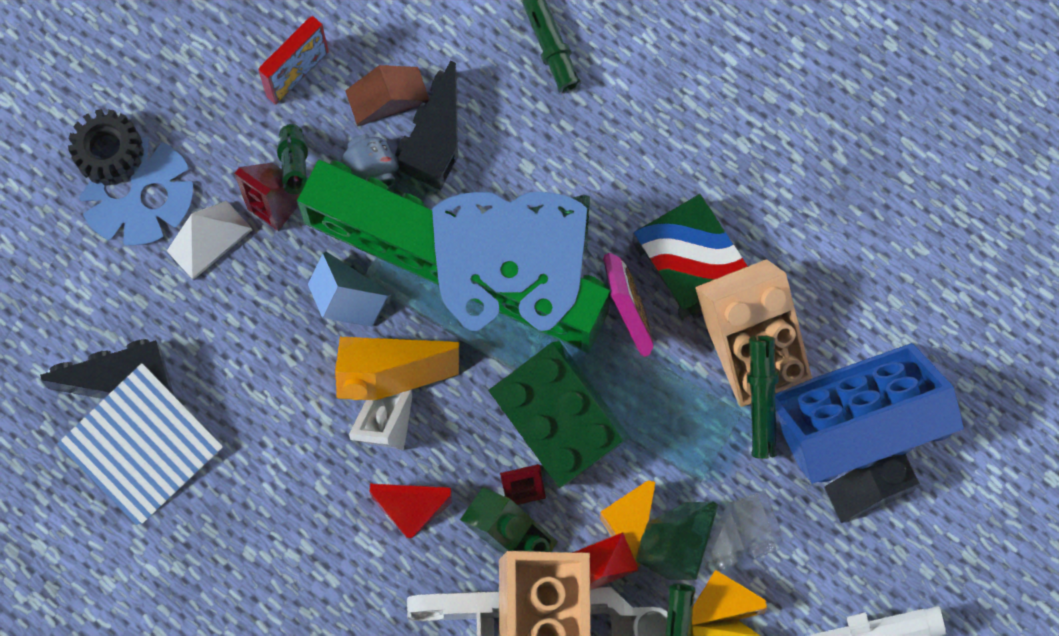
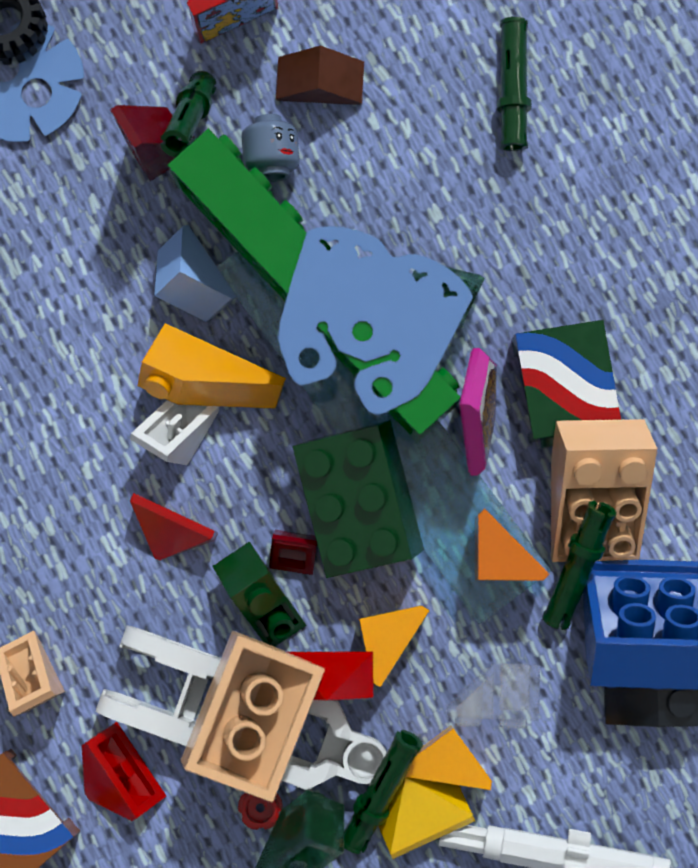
camera: 20 degrees right, 10 degrees up
white slope [167,201,252,280] -> none
black slope [395,60,458,190] -> none
clear green slope [635,501,718,580] -> none
none -> orange slope [475,509,550,581]

